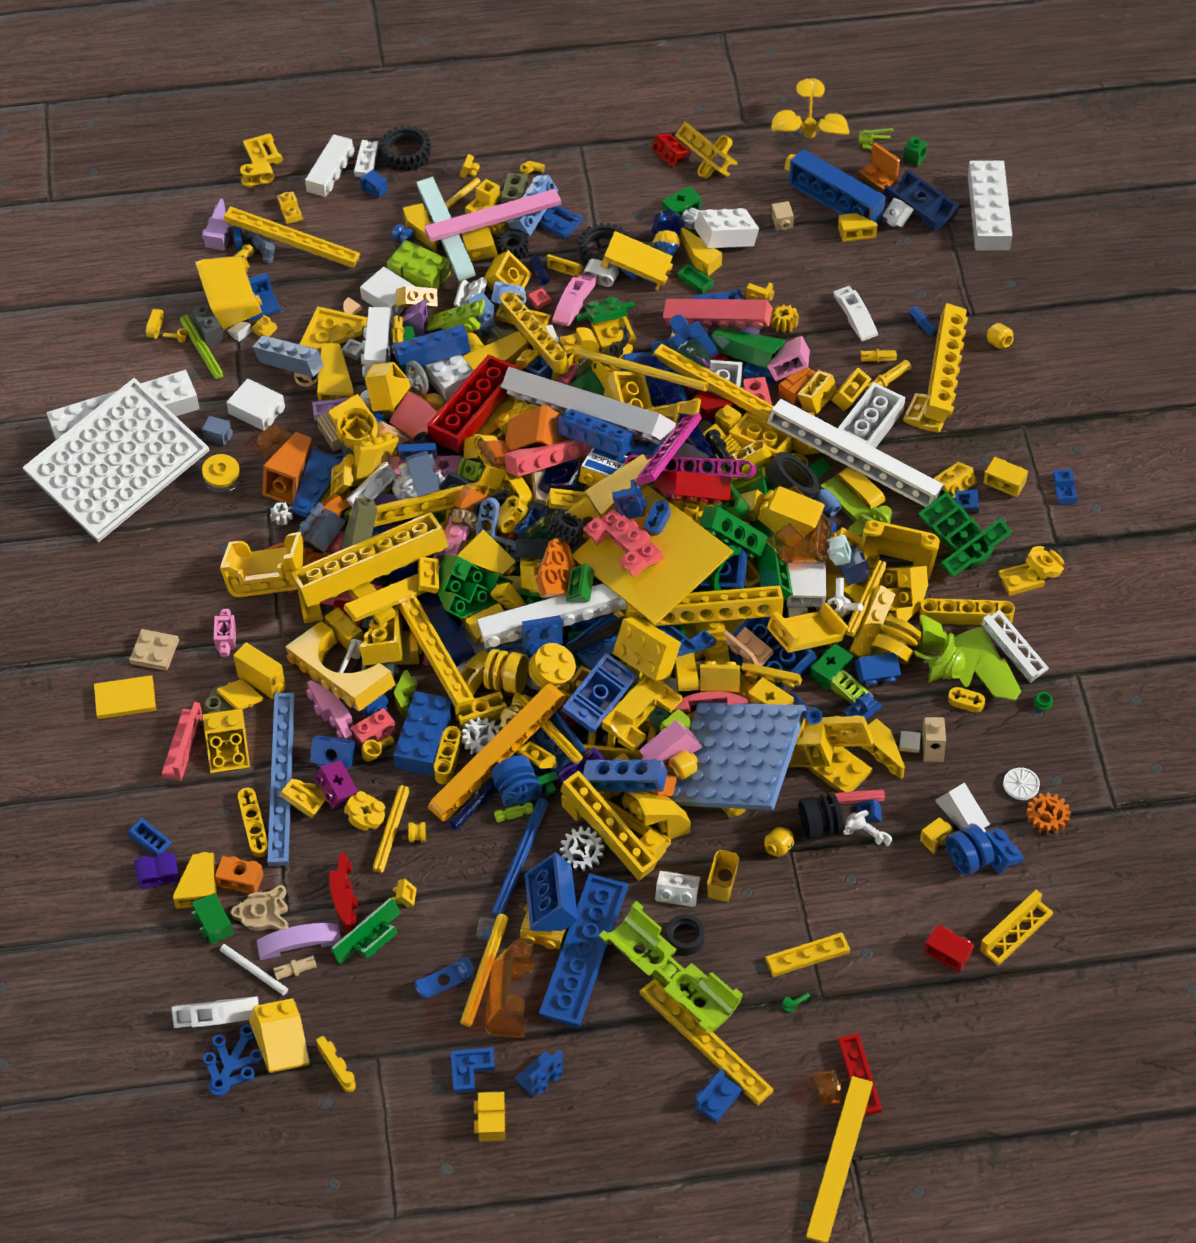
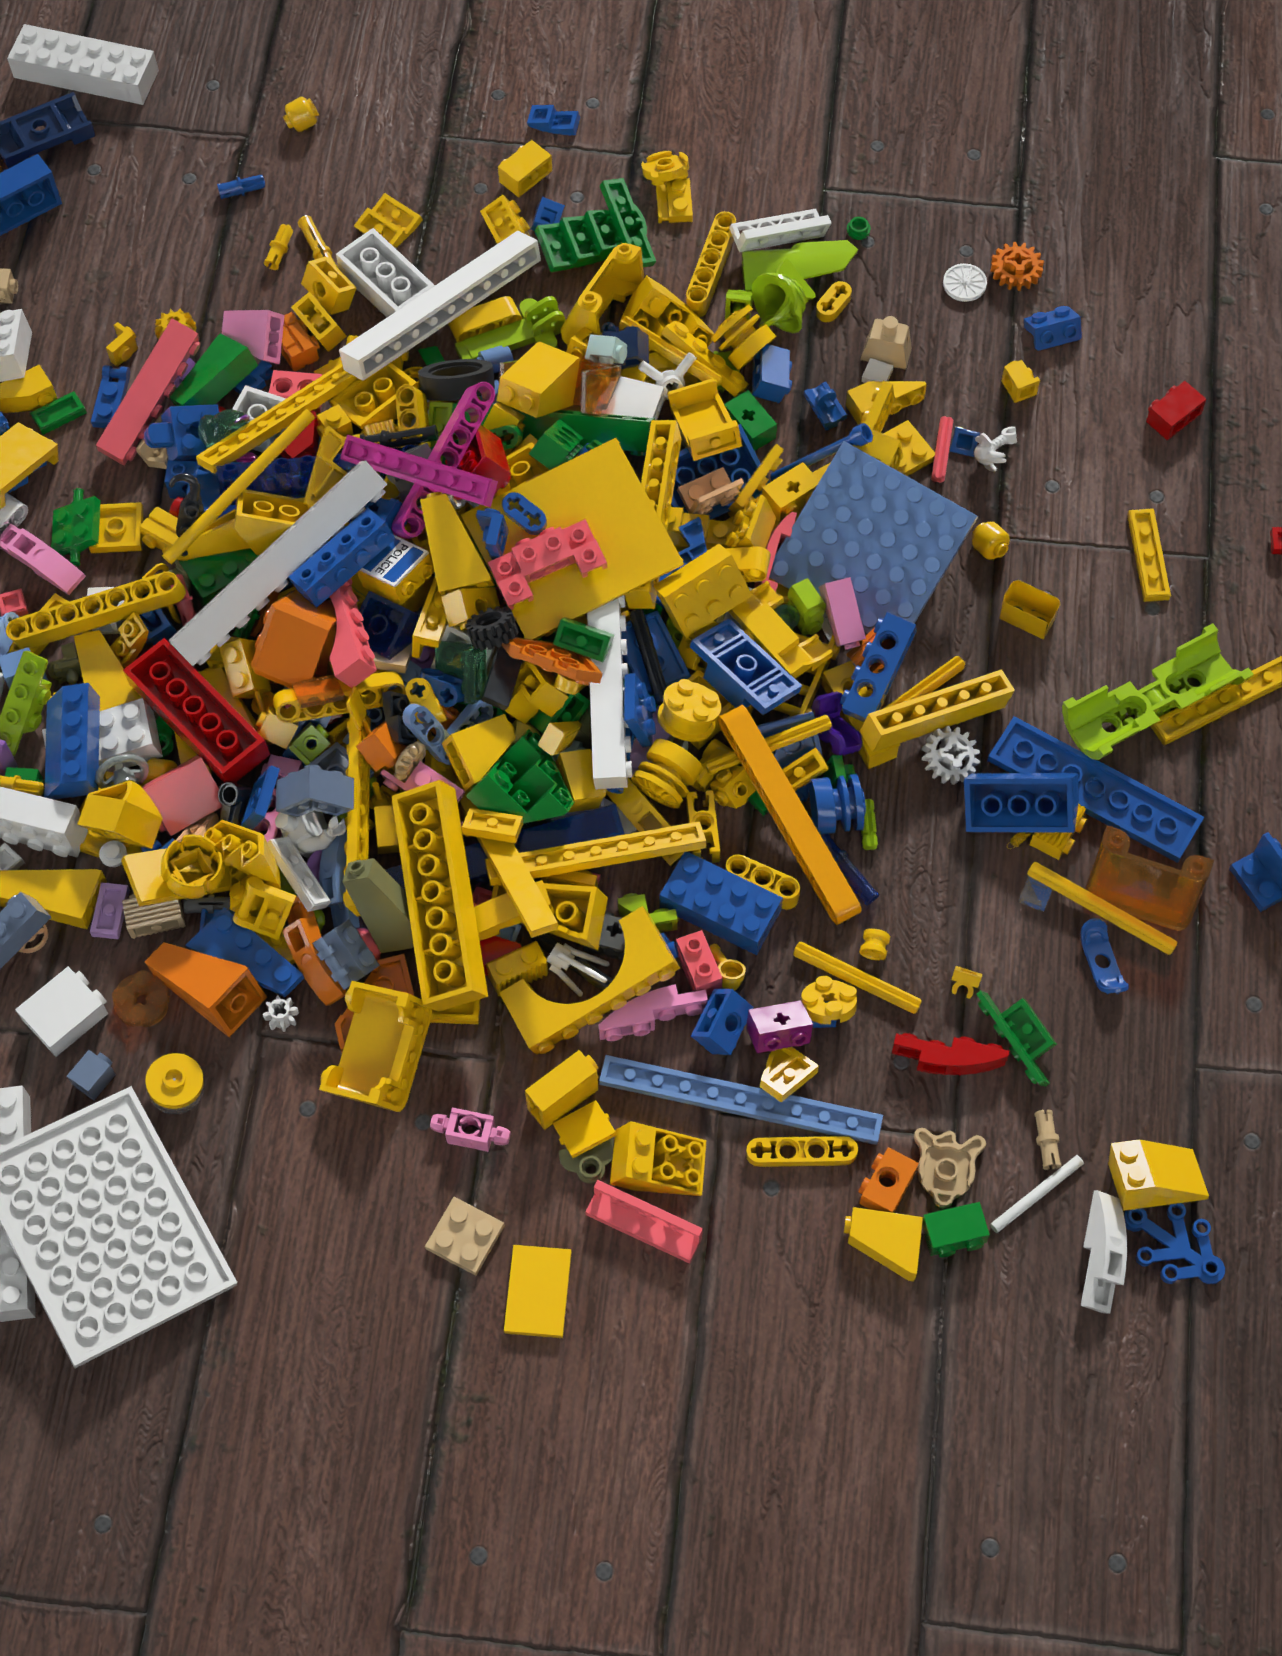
camera: 75 degrees left, 10 degrees up
blue slope [127,817,172,856] -> none
dark purple brick [134,852,180,889] -> none
lavender slope [257,923,341,960] -> none
yellow plate [316,1036,356,1093] -> none
blue plate [451,1048,495,1093] -> none
white gear [461,717,501,754] -> none
blue axle [492,797,548,917] -> none
yellow brick [560,327,599,355] -> none
yellow brick [622,791,691,839] -> none
yellow brick [640,829,666,861] -> none
white bracket [655,871,700,907] -> none
black tyre [666,914,705,956] -> none
yellow head [667,750,698,780] -> none
green hand [782,993,810,1013] -> none
black wheel [798,792,844,840] -> none
lime slope [830,670,873,704] -> none
white slope [833,286,878,341] -> none
yellow slope [838,213,877,242] -> none
white brick [883,198,914,227] -> none
yellow brick [924,303,968,423] -> none
white slope [935,783,990,832] -> none
blue wheel [945,823,995,876] -> none
yellow fence [980,890,1053,966] -> none

